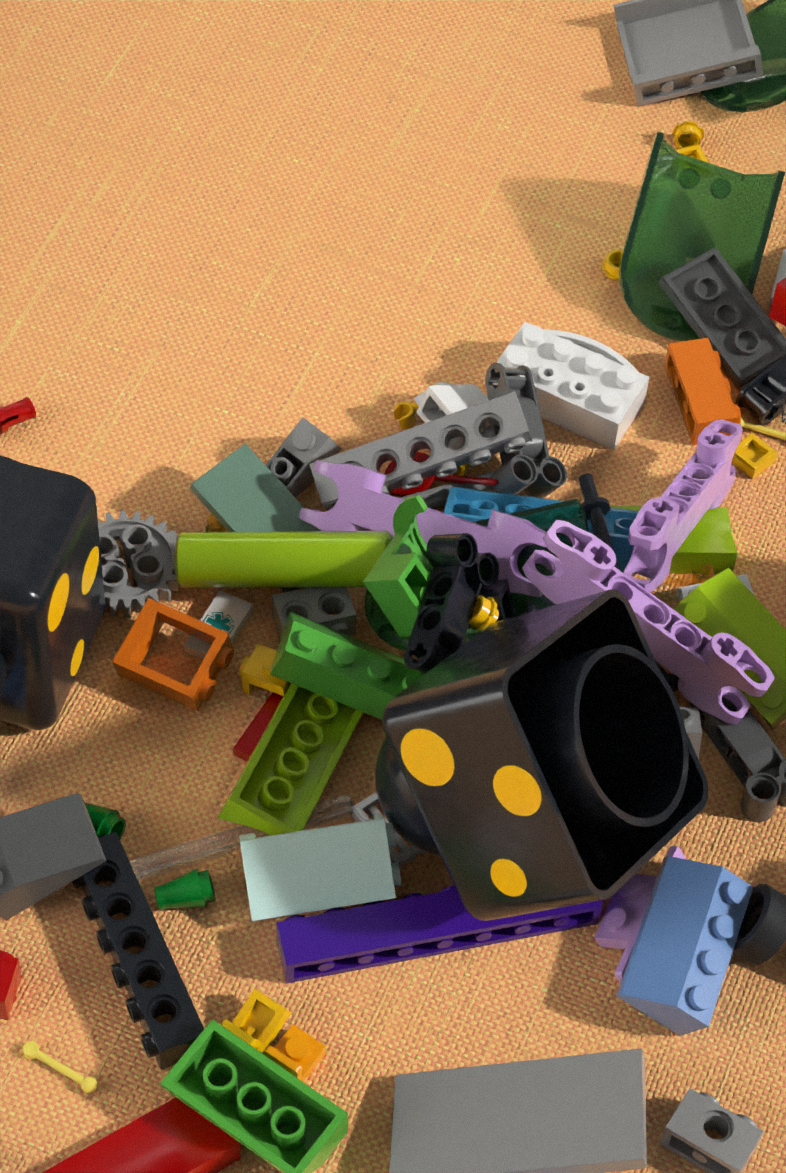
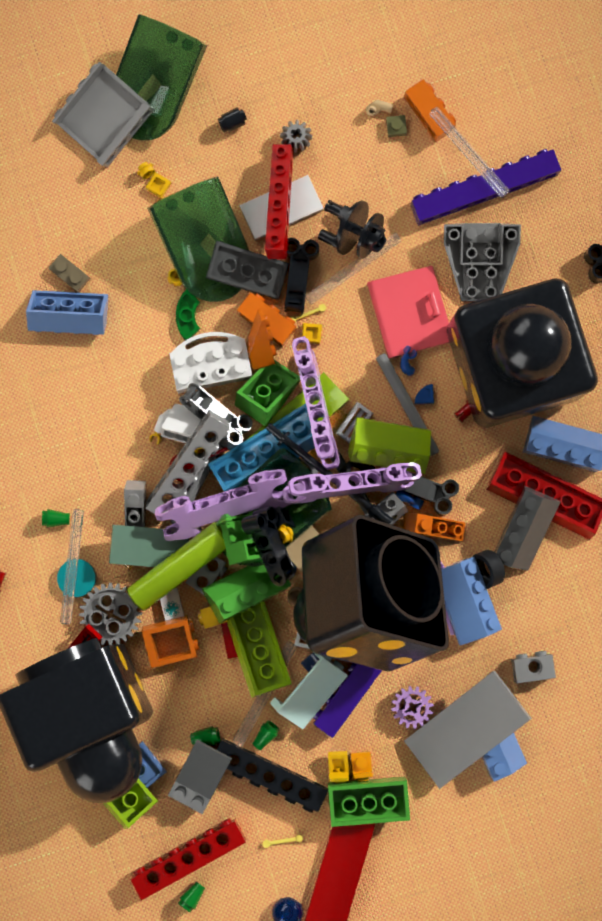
camera: 40 degrees left, 30 degrees up
none -> medium blue slope [26,290,108,335]
none -> green cone [42,509,70,528]
none -> dark tan plate [49,254,90,293]
none -> teal tile [57,559,96,597]
none -> clear axle [60,509,84,624]
none -> green tile [176,289,200,341]
none -> bright green slope [235,360,300,426]
none -> orange slope [246,308,277,370]
none -> lavender gear [391,686,434,729]
none -> blue arm [395,490,424,510]
none -> orange slope [403,513,465,541]

